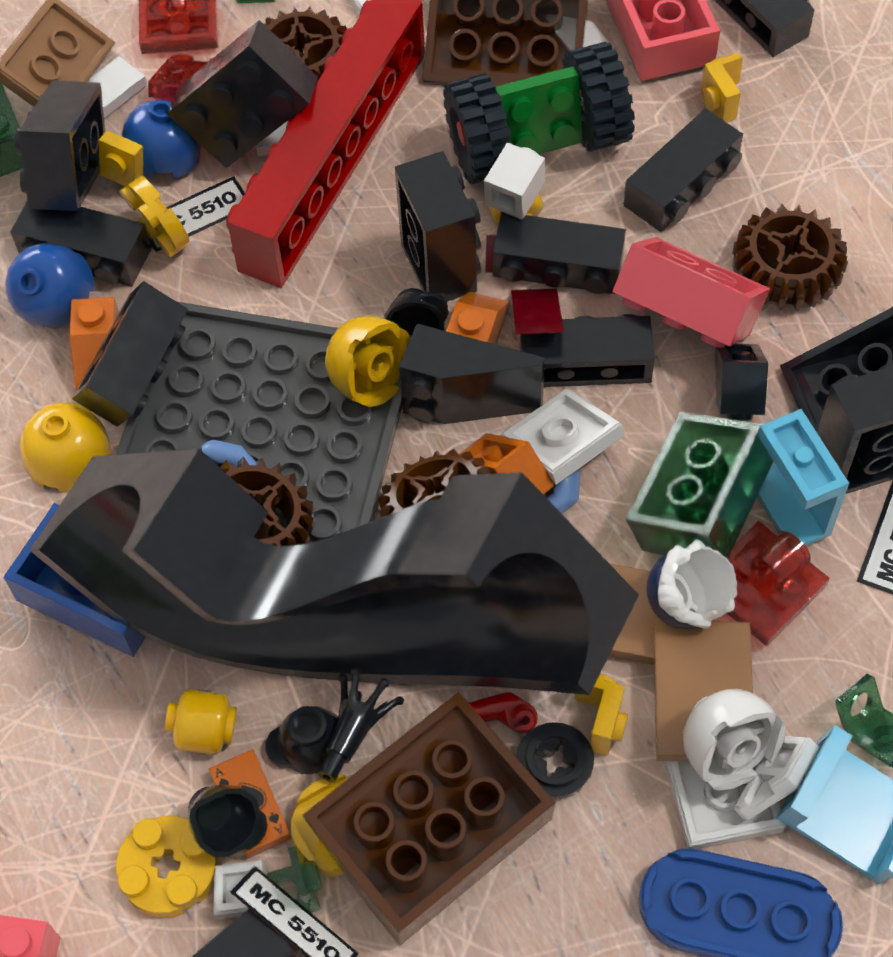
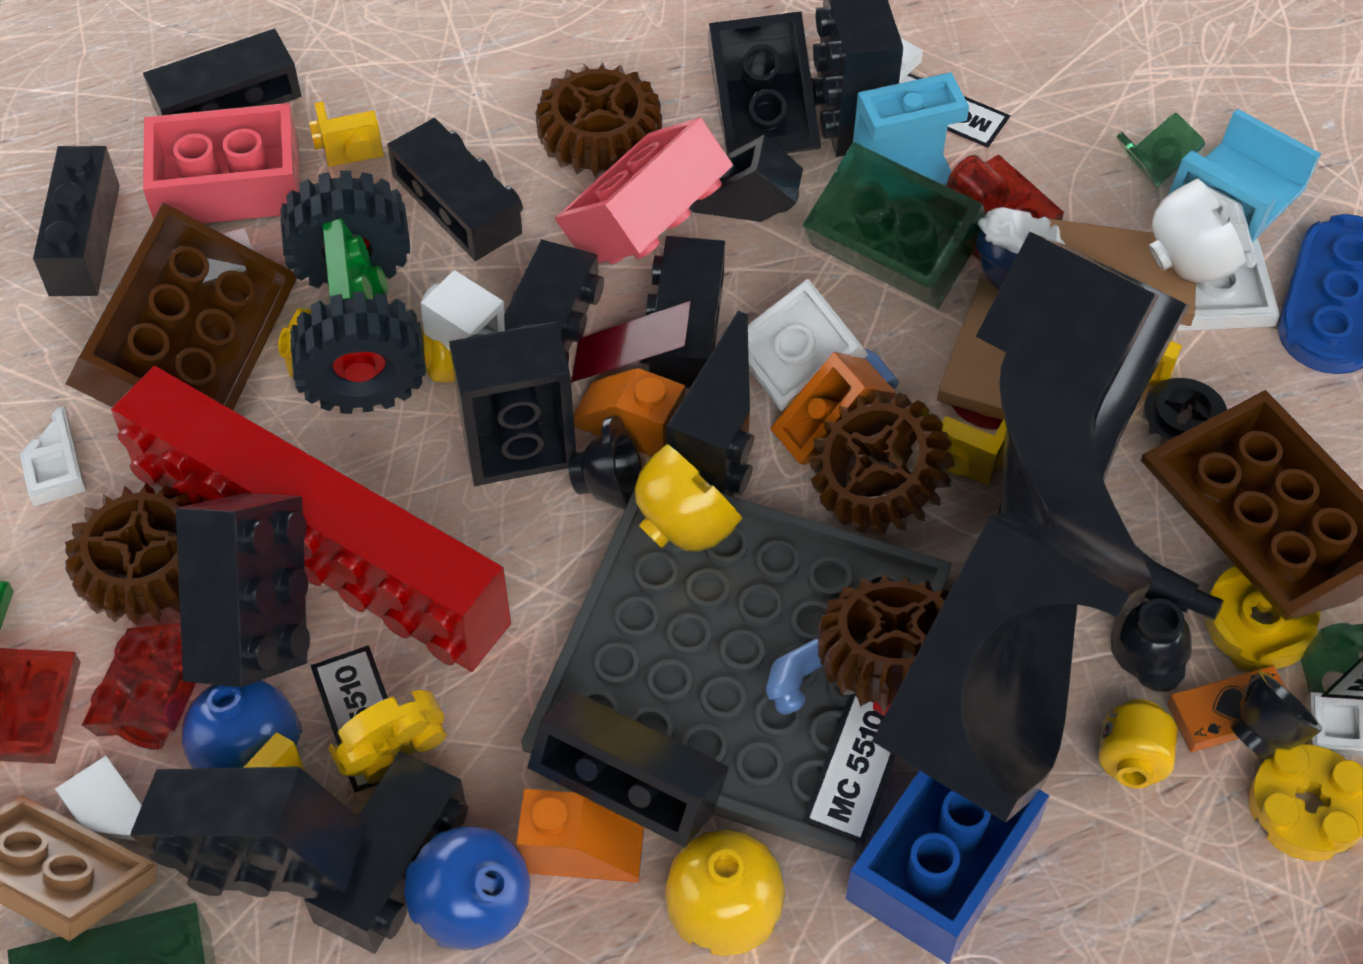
camera: 85 degrees left, 5 degrees down
red arm [468,692,538,733] -> none

